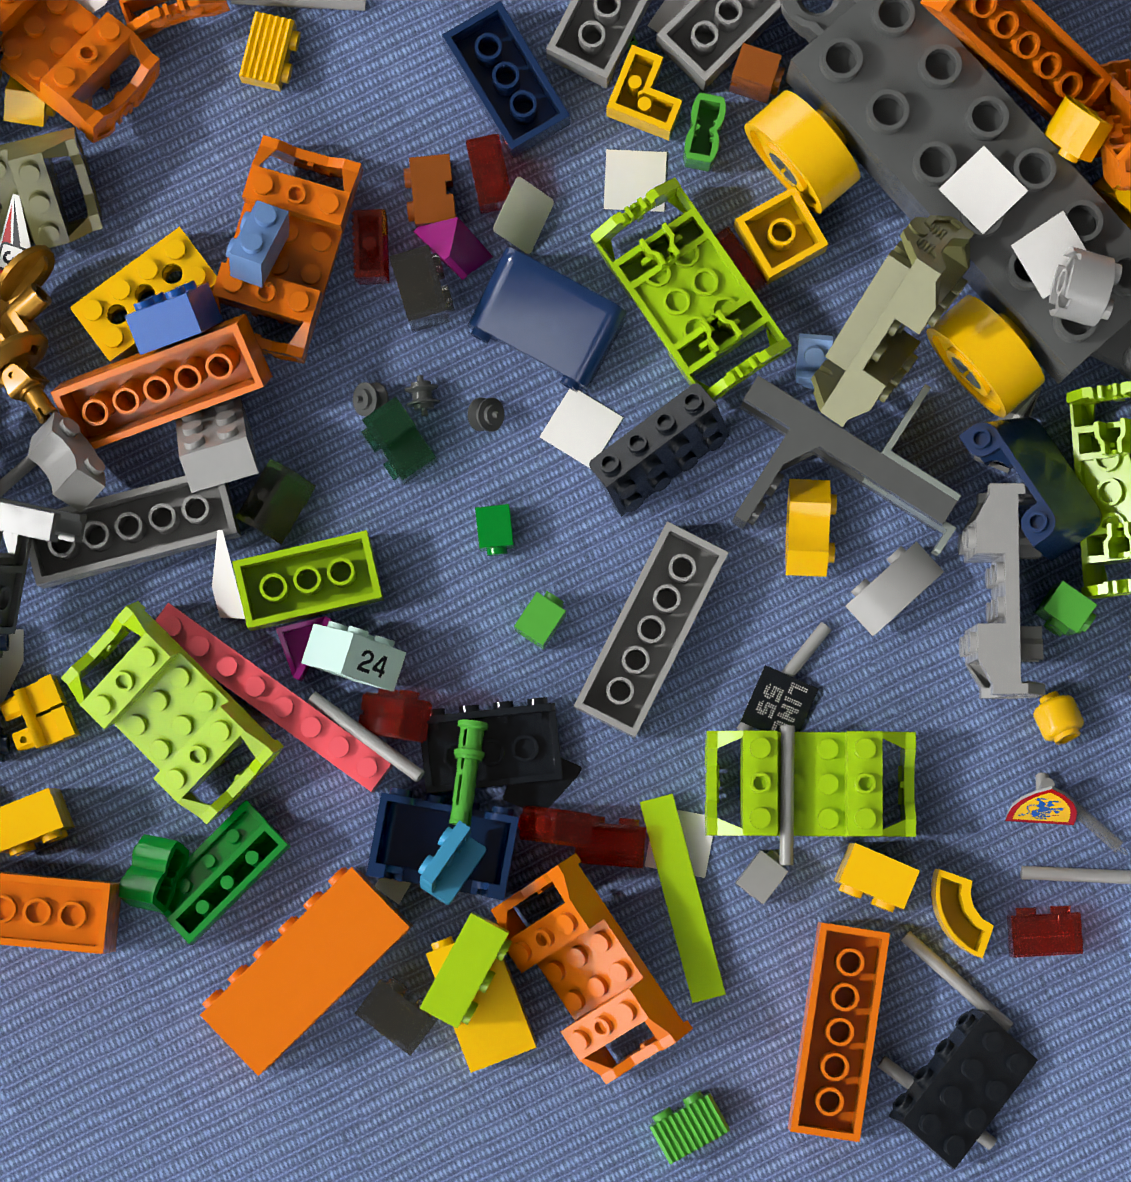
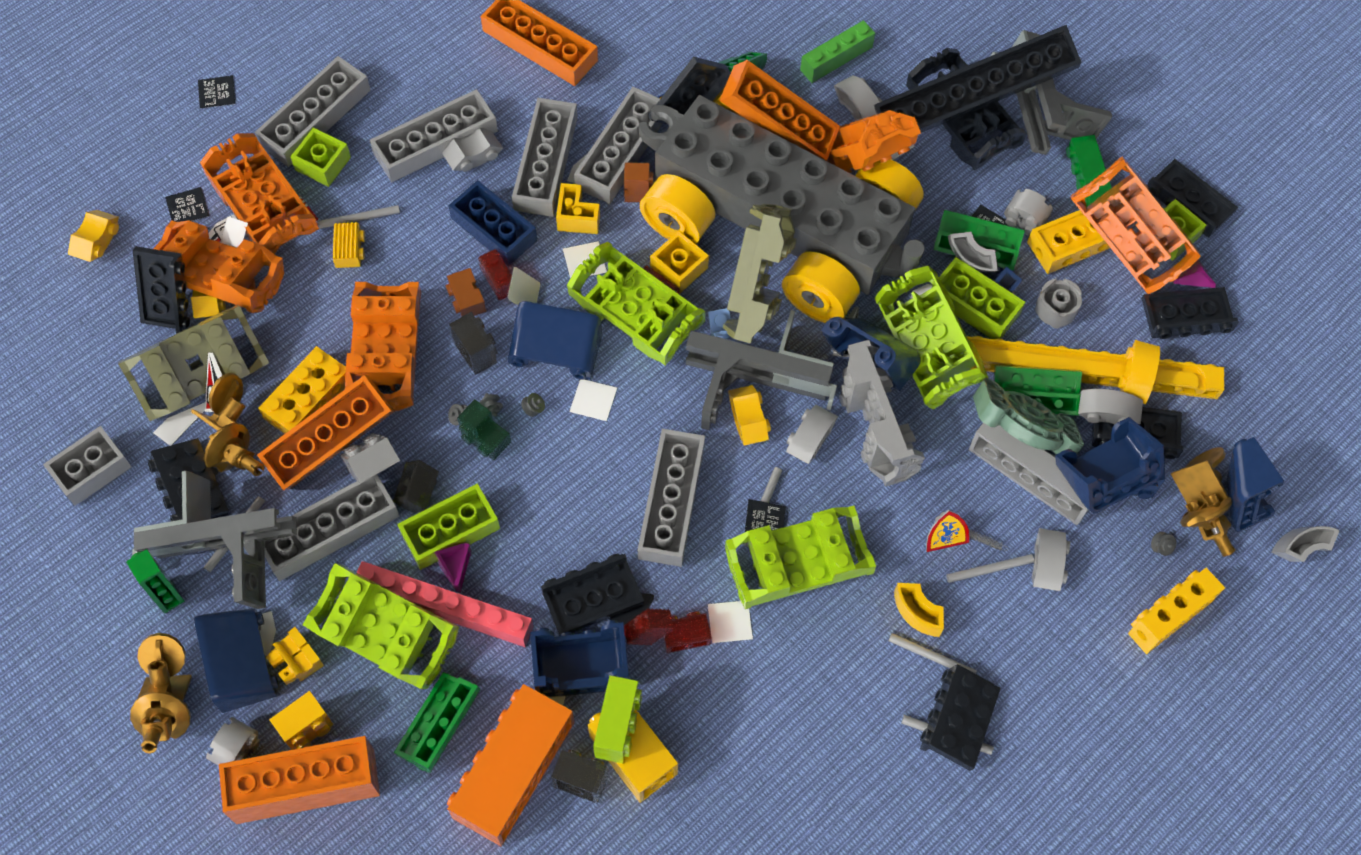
camera: 20 degrees left, 20 degrees down
light grey brick [28,411,106,512] -> none
green brick [119,834,189,913] -> none
brick [125,280,223,355] -> none
white sticker [212,530,245,619] -> none
medium blue brick [226,200,289,288] -> none
light aqua brick [301,621,406,692] -> none
light grey bar [308,691,425,782] -> none
clear red brick [351,209,390,285] -> none
clear red brick [358,688,432,743] -> none
magenta slope [413,217,493,280] -> none
dark azure bracket [418,820,486,905] -> none
bright green pin [449,719,488,827] -> none
green brick [475,504,514,556] -> none
orange piece [491,853,693,1084] -> none
bright green brick [514,591,566,650] -> none
black bracket [589,383,730,517] -> none
lime tile [639,793,726,1003] -> none
bright green brick [649,1090,730,1164] -> none
bright green brick [683,92,726,172] -> none
light grey brick [735,849,789,905] -> none
light grey bar [779,725,795,865] -> none
orange brick [787,922,890,1142] -> none
yellow brick [834,843,920,913] -> none
white sticker [939,146,1028,234] -> none
clear red brick [1007,905,1083,958] -> none
white sticker [1011,211,1086,299] -> none
yellow head [1033,691,1084,745] -> none
bright green brick [1034,581,1097,637] -> none
yellow brick [1044,95,1113,164] -> none
light grey brick [1049,246,1122,327] -> none

